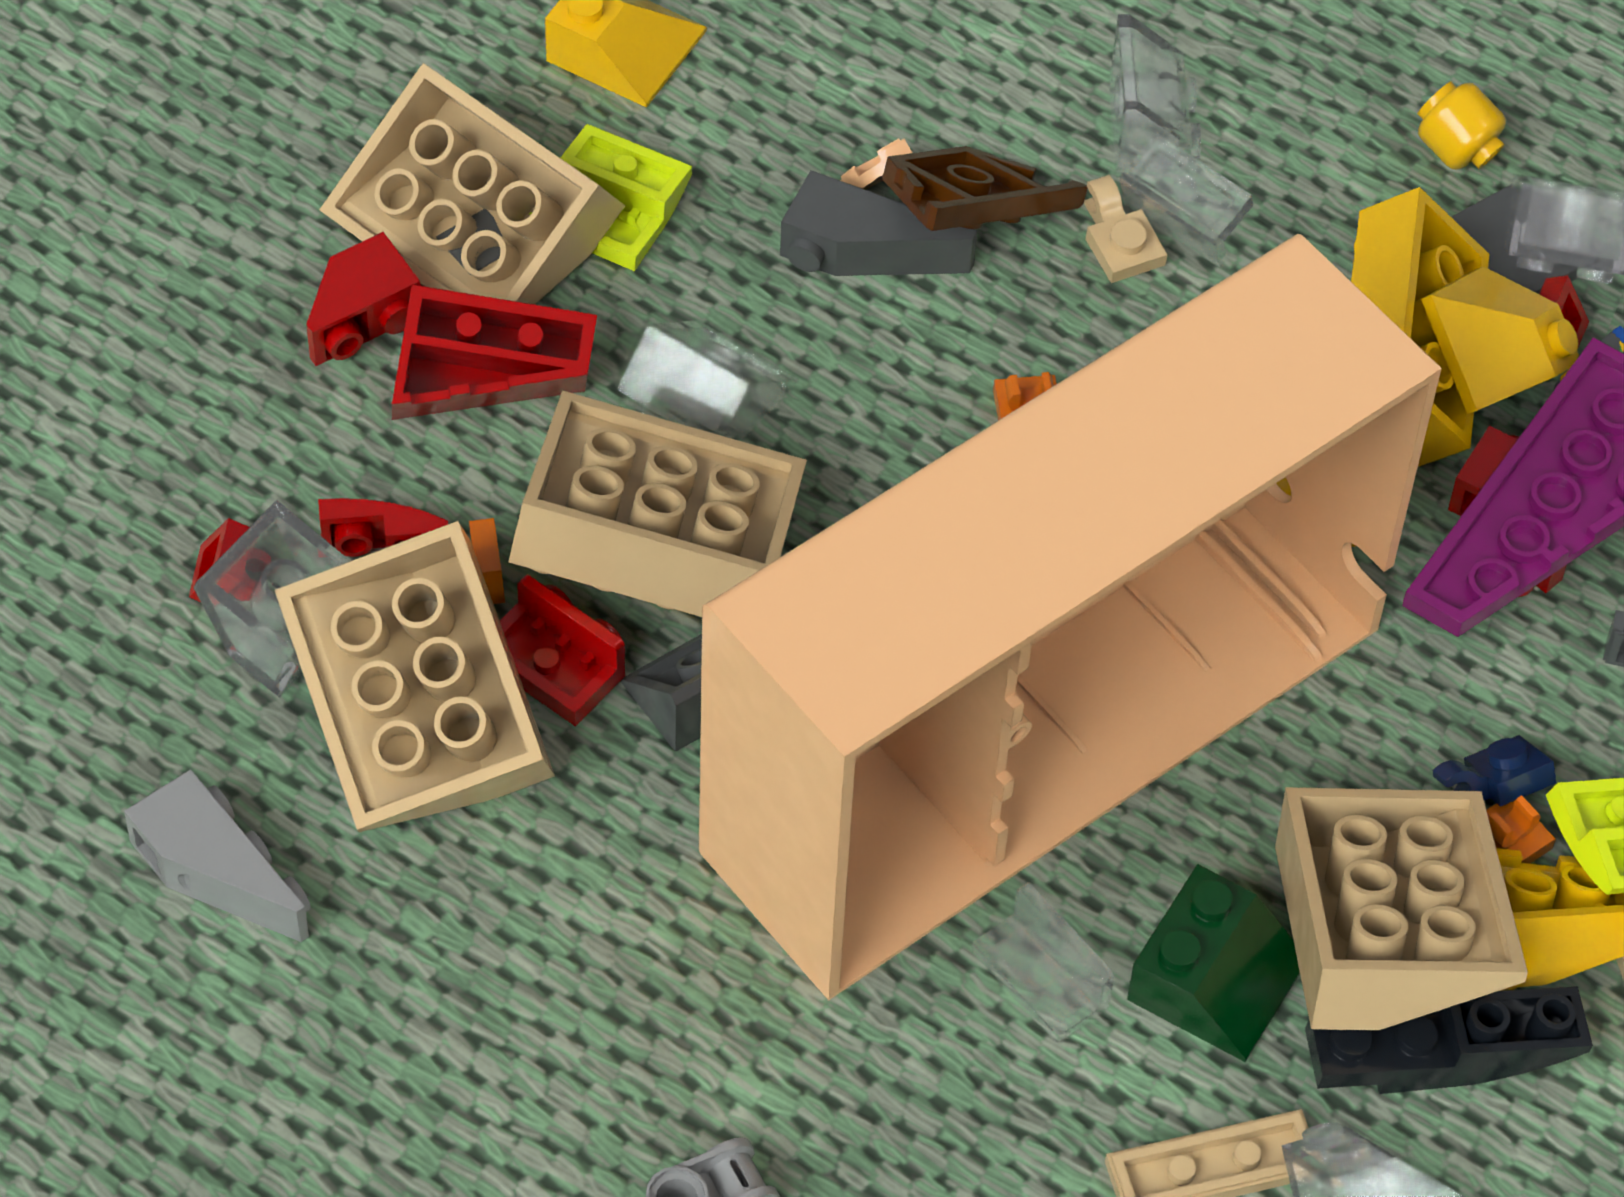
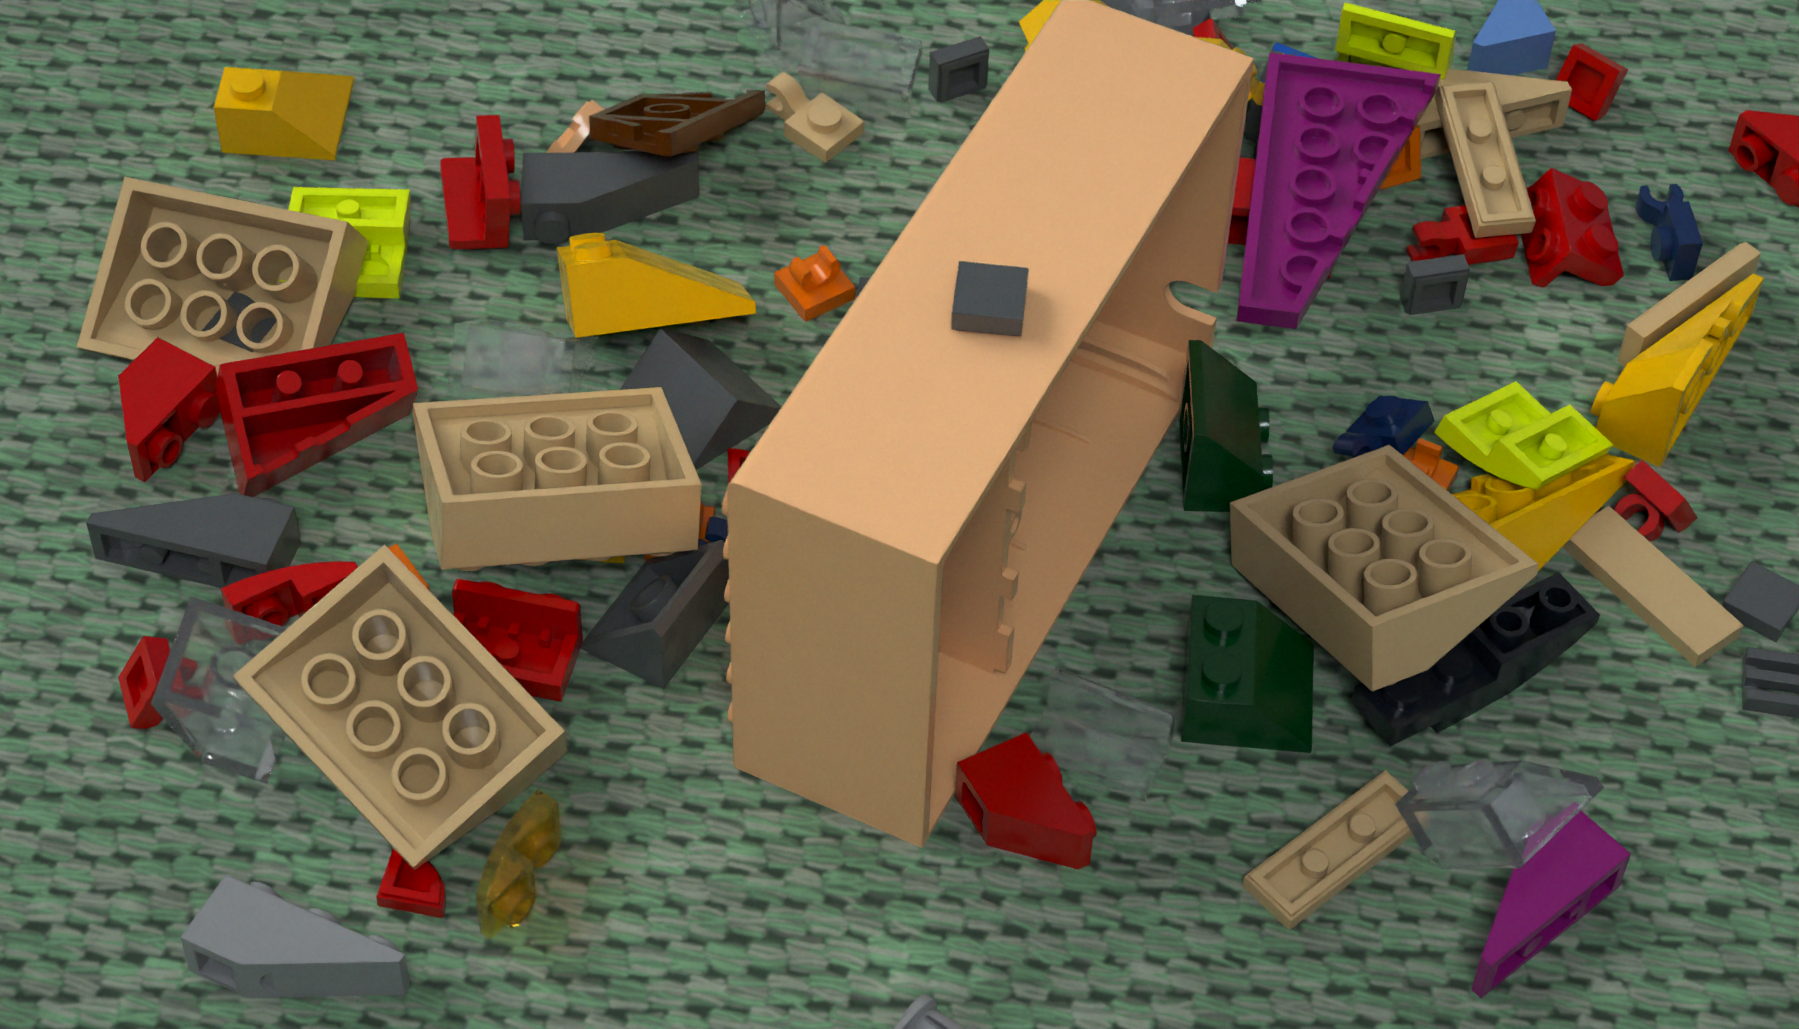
camera: 25 degrees left, 5 degrees down
none -> dark grey slope [86,493,301,588]
none -> red tile [376,848,446,918]
none -> red bracket [440,115,521,249]
none -> clear yellow slope [476,789,561,940]
none -> yellow slope [556,233,757,338]
none -> dark grey slope [620,328,782,470]
none -> dark grey tile [928,36,989,103]
none -> dark grey tile [951,261,1029,336]
none -> red slope [955,732,1097,870]
none -> dark green slope [1178,340,1273,512]

